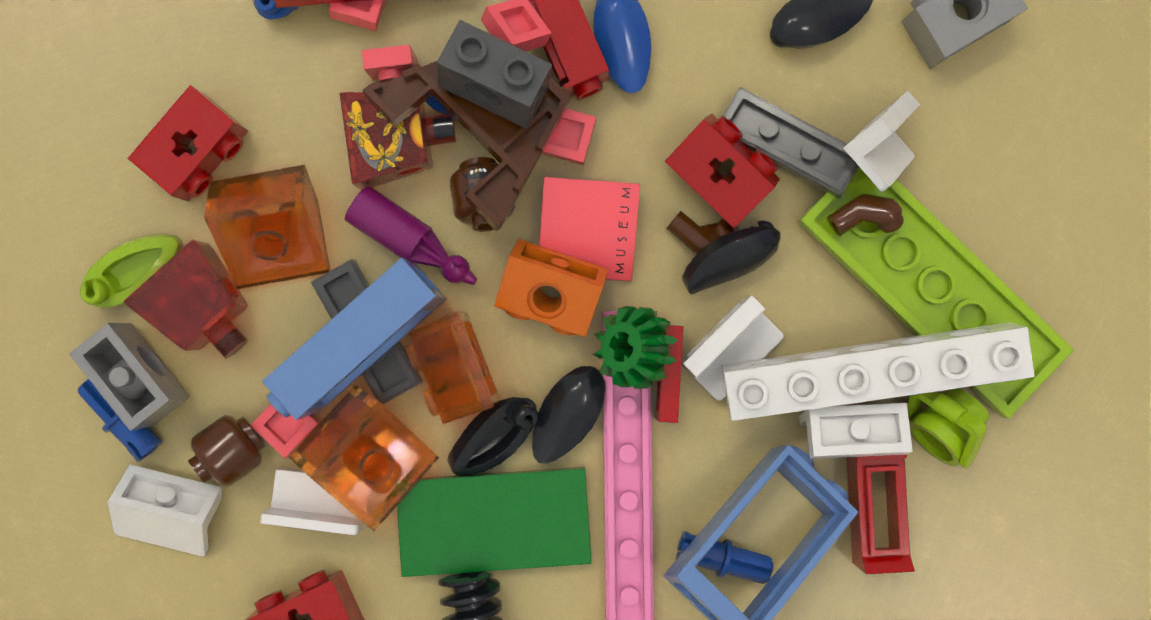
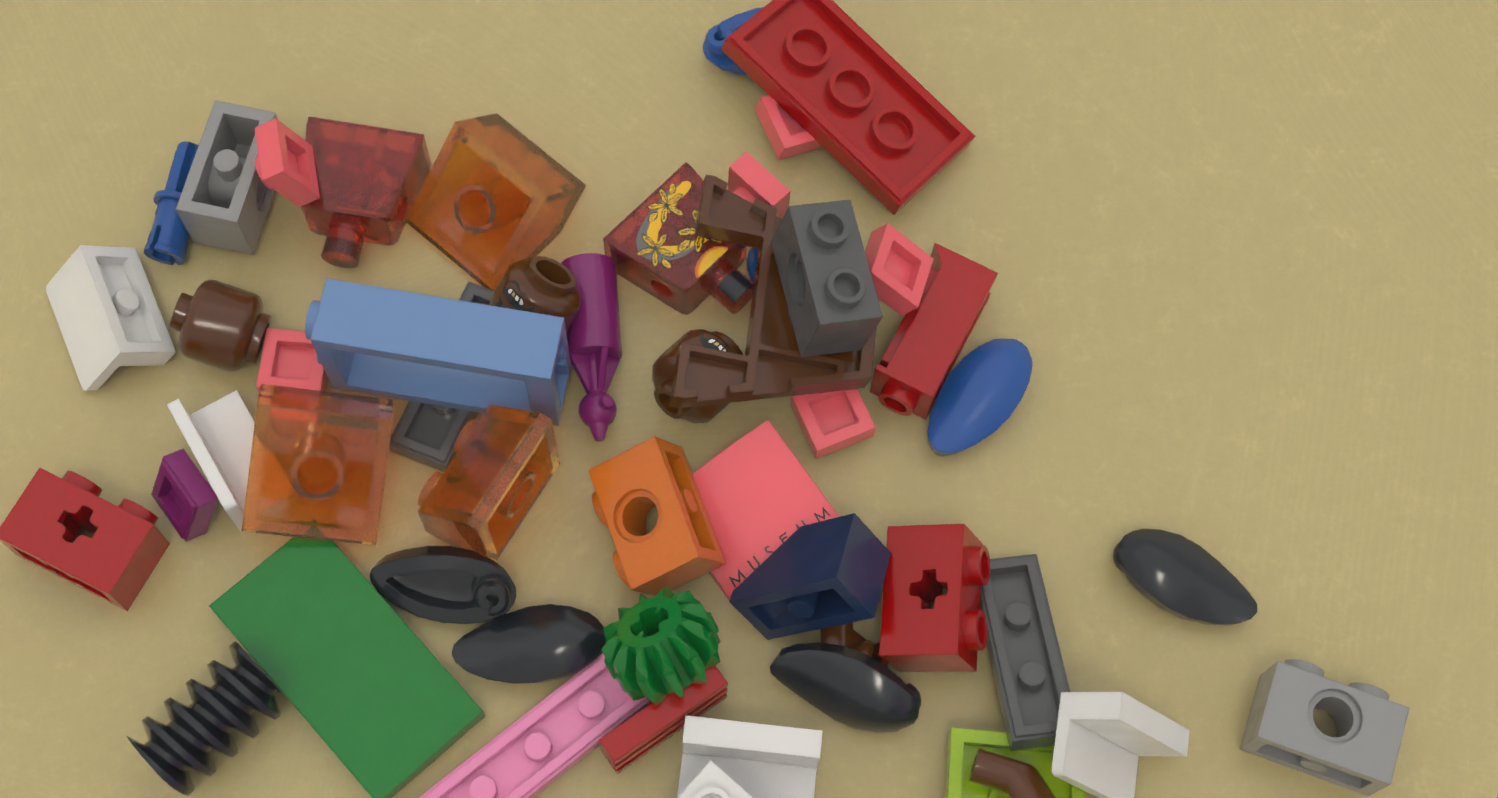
camera: 50 degrees right, 20 degrees down
lime arm [80,234,183,308] -> none
red brick [127,85,248,201] -> none
none -> magenta tile [151,449,218,542]
none -> coral plate [255,118,320,207]
none -> reddish brown head [488,256,582,333]
none -> dark blue slope [729,513,891,640]

